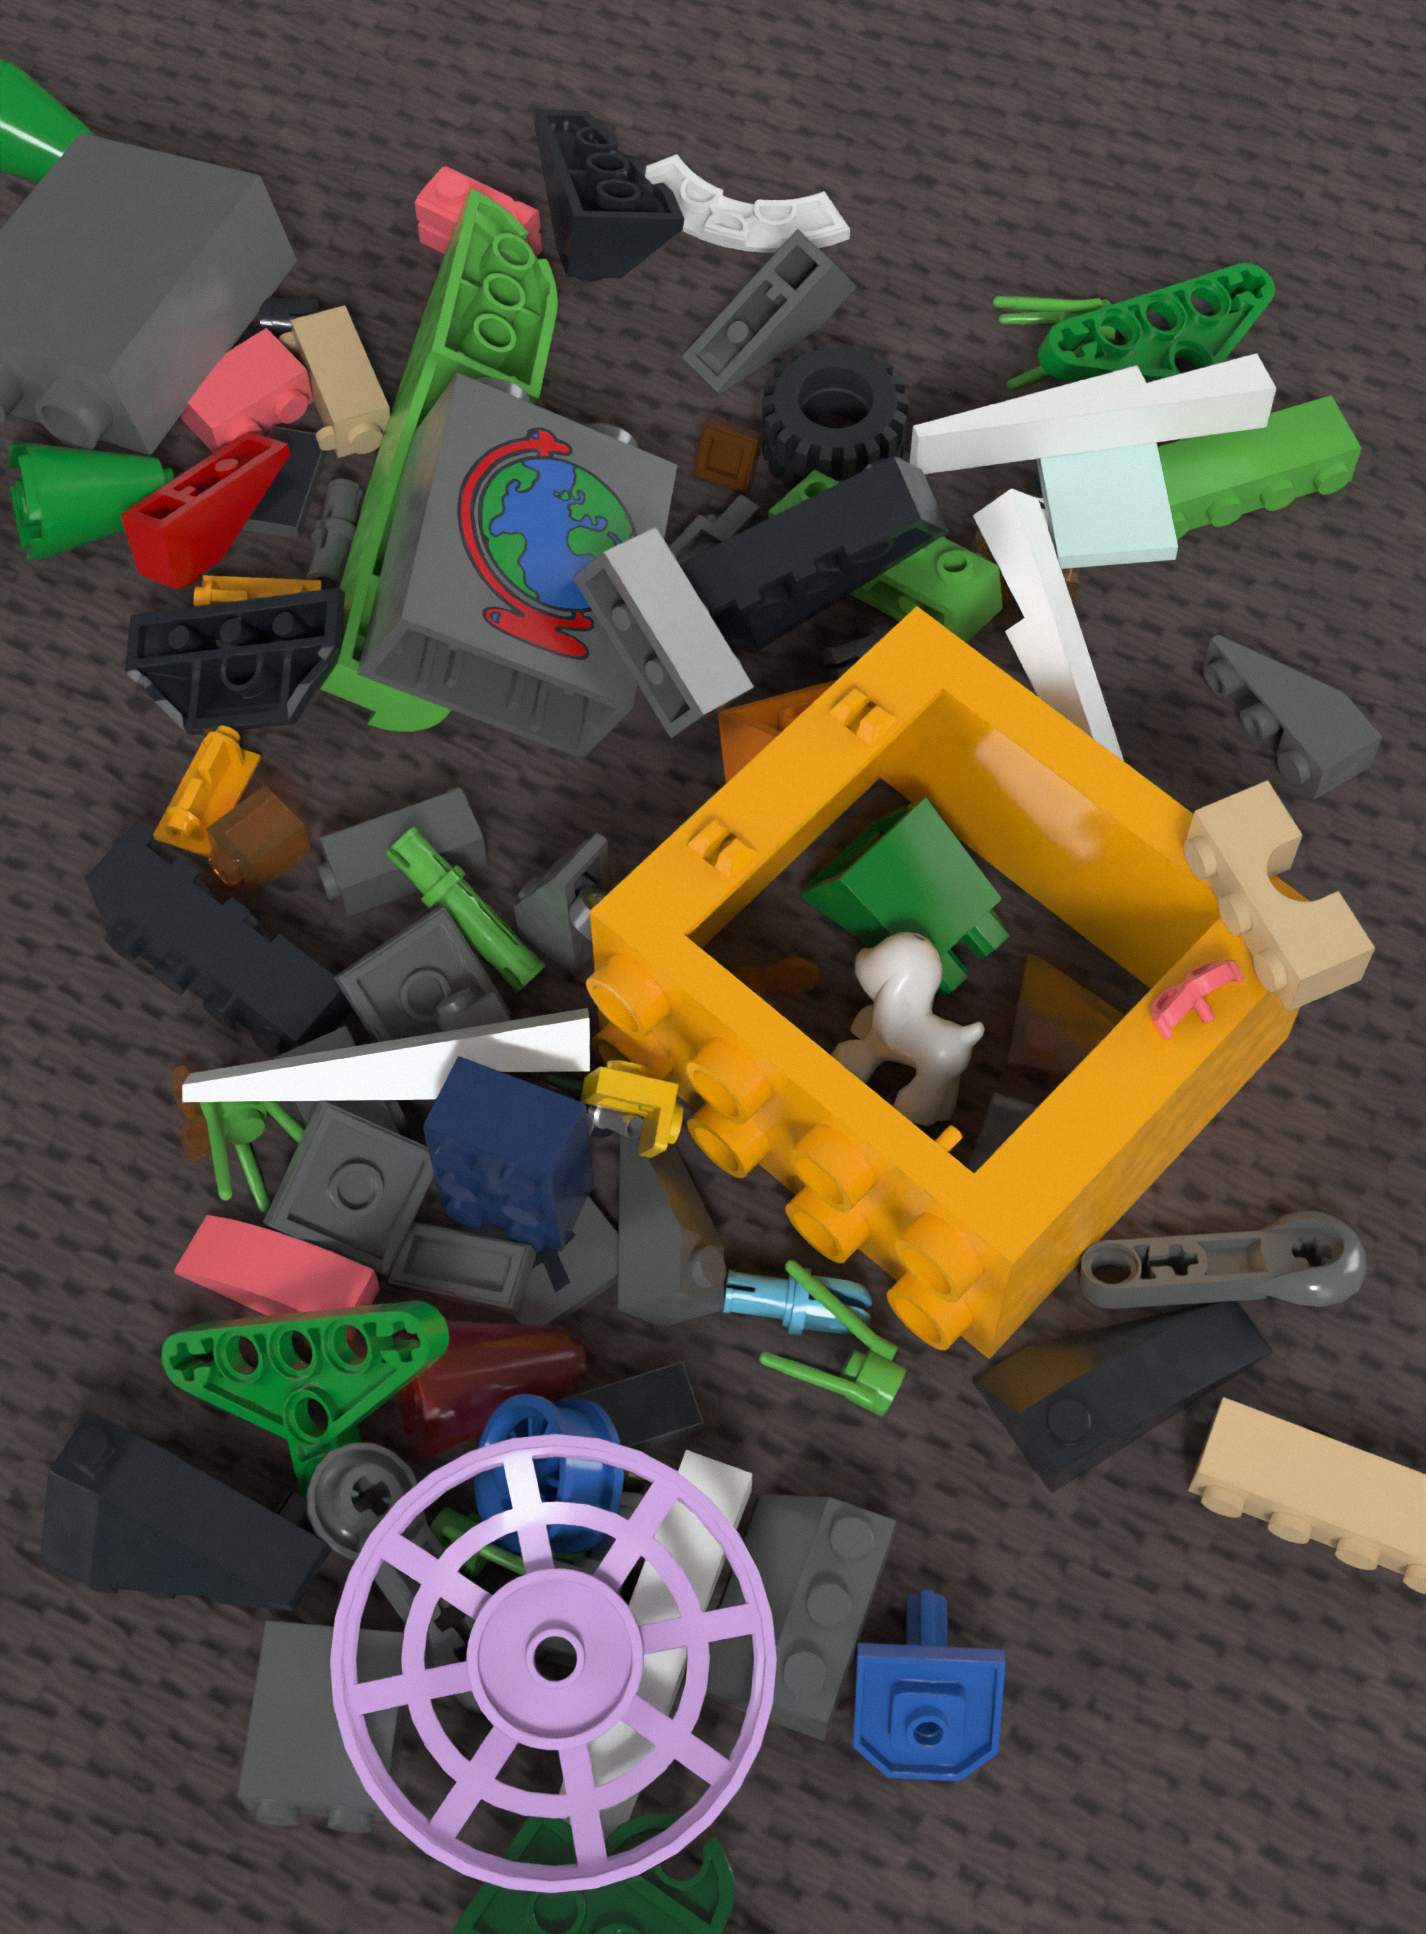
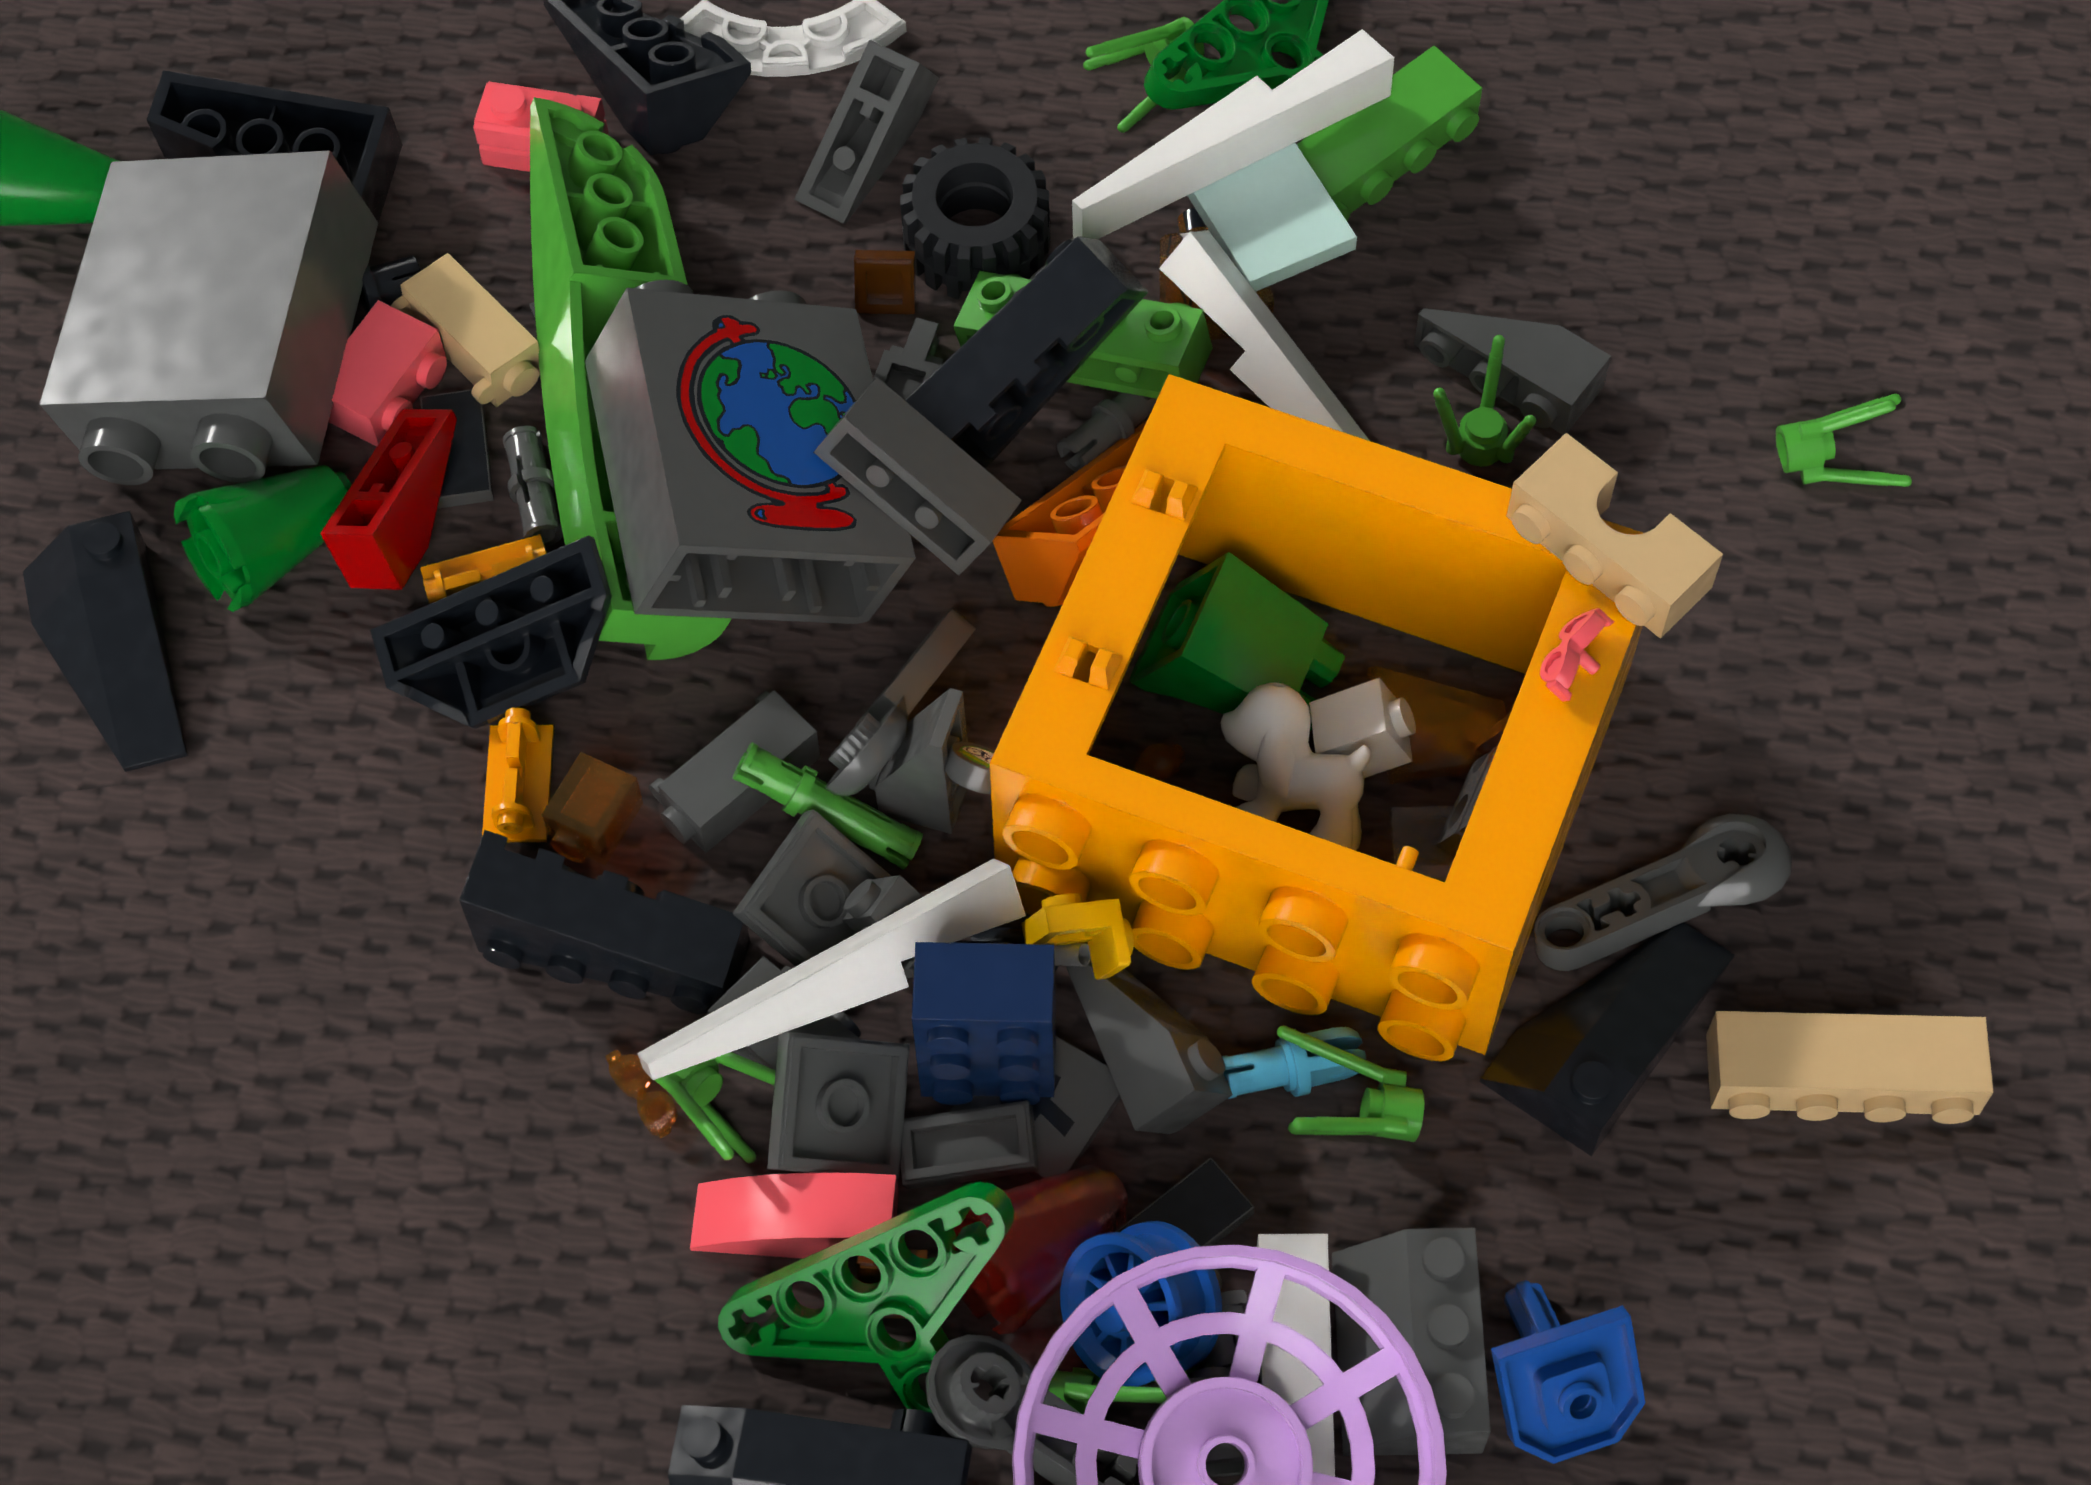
camera: 20 degrees left, 0 degrees up
none -> black wedge [147,70,403,223]
none -> dark grey beam [824,607,976,796]
none -> white brick [1309,678,1416,778]
none -> bright green plant [1433,335,1536,467]

